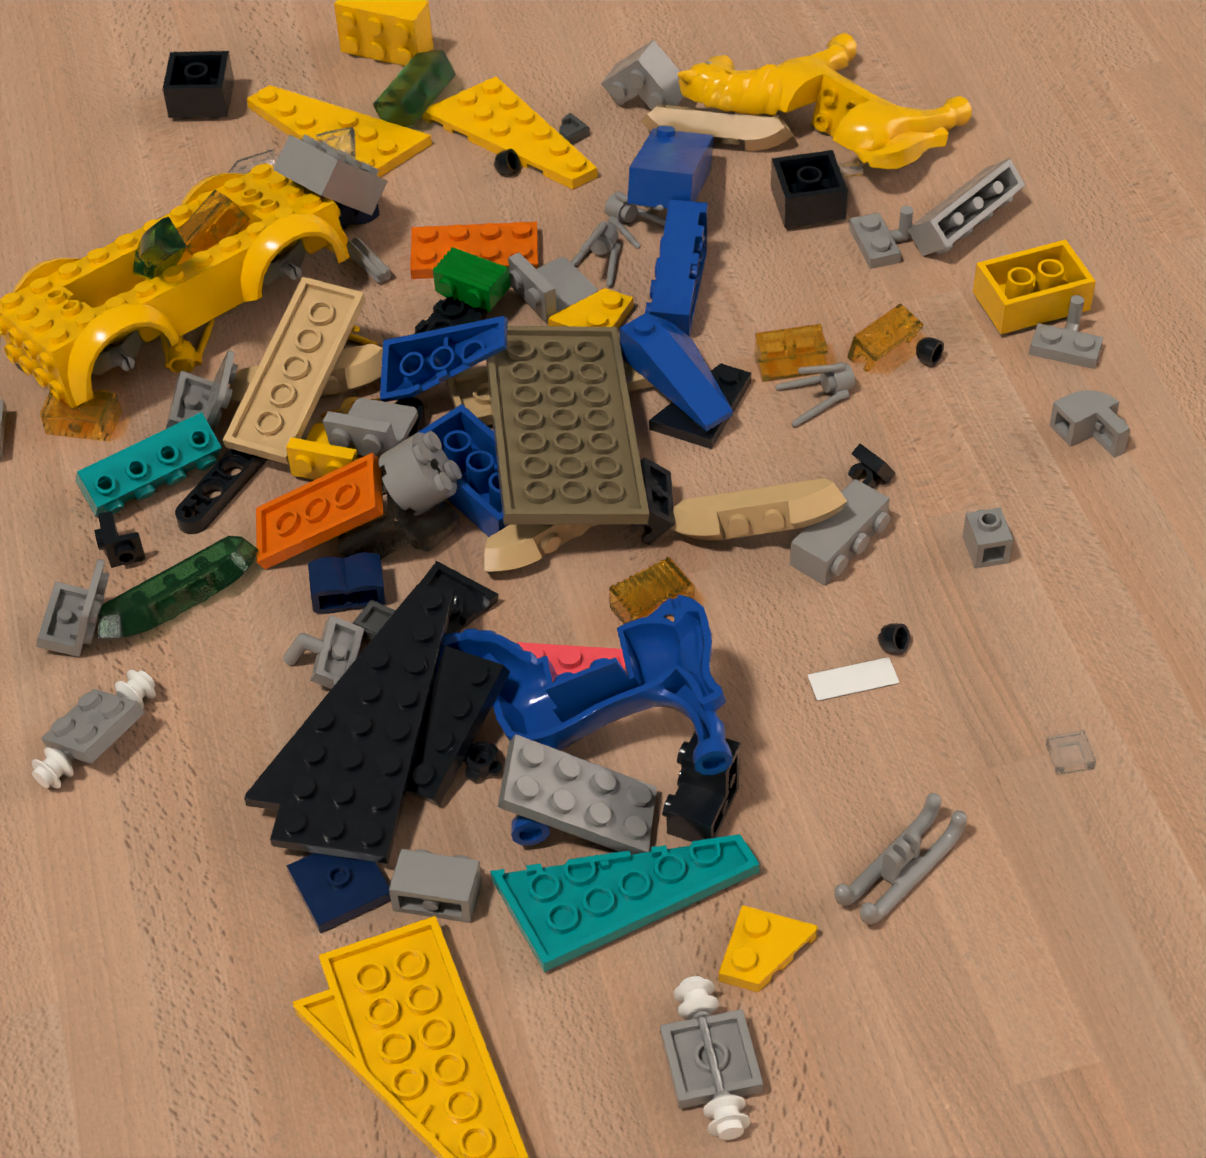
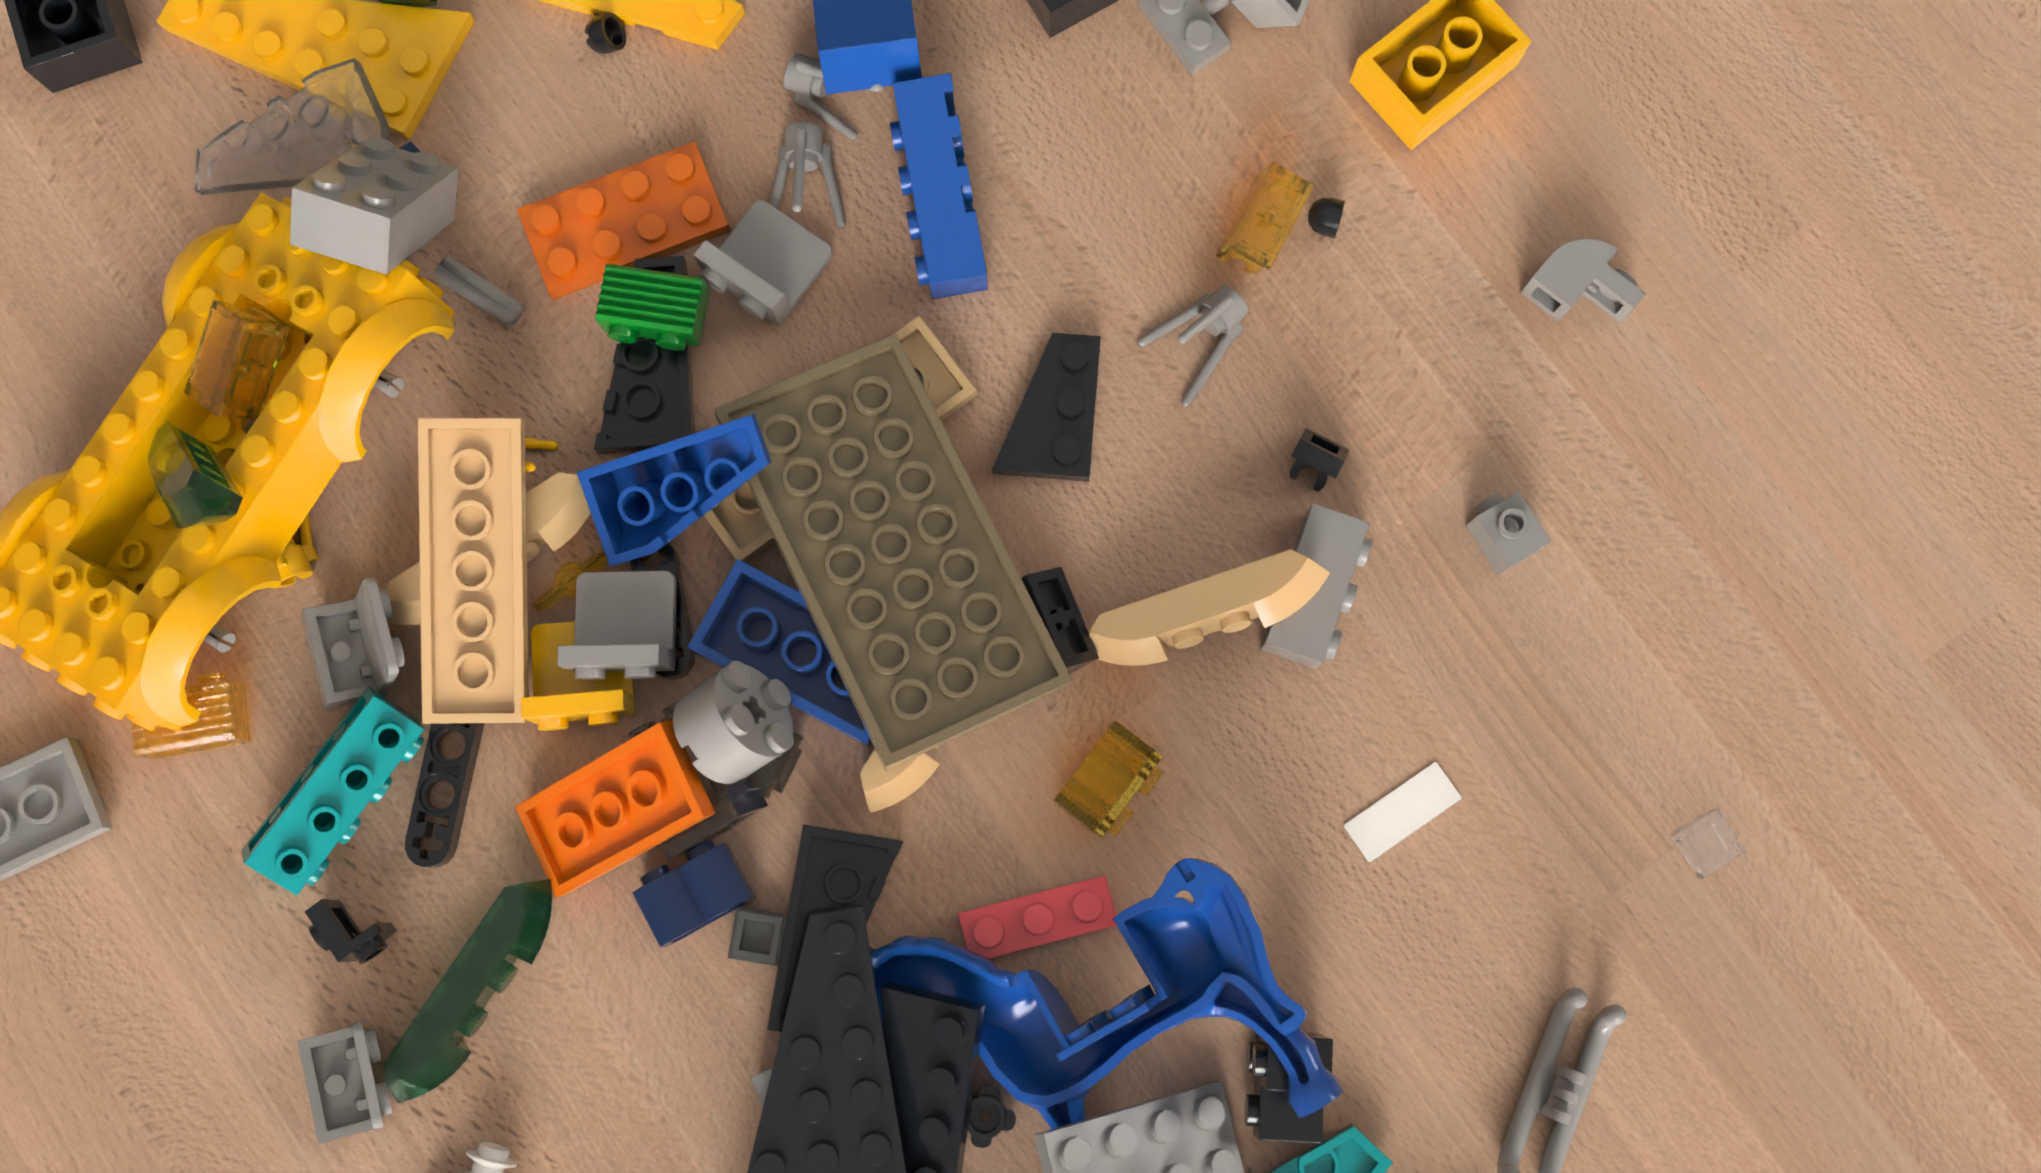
camera: 20 degrees left, 30 degrees up
light grey plate [283,615,364,689] -> none
yellow wing [548,288,634,329] -> none
blue wedge [620,313,733,431] -> none
clear yellow hinge [755,324,828,382] -> none
black hinge [877,623,910,653] -> none
light grey plate [1029,295,1103,369] -> none

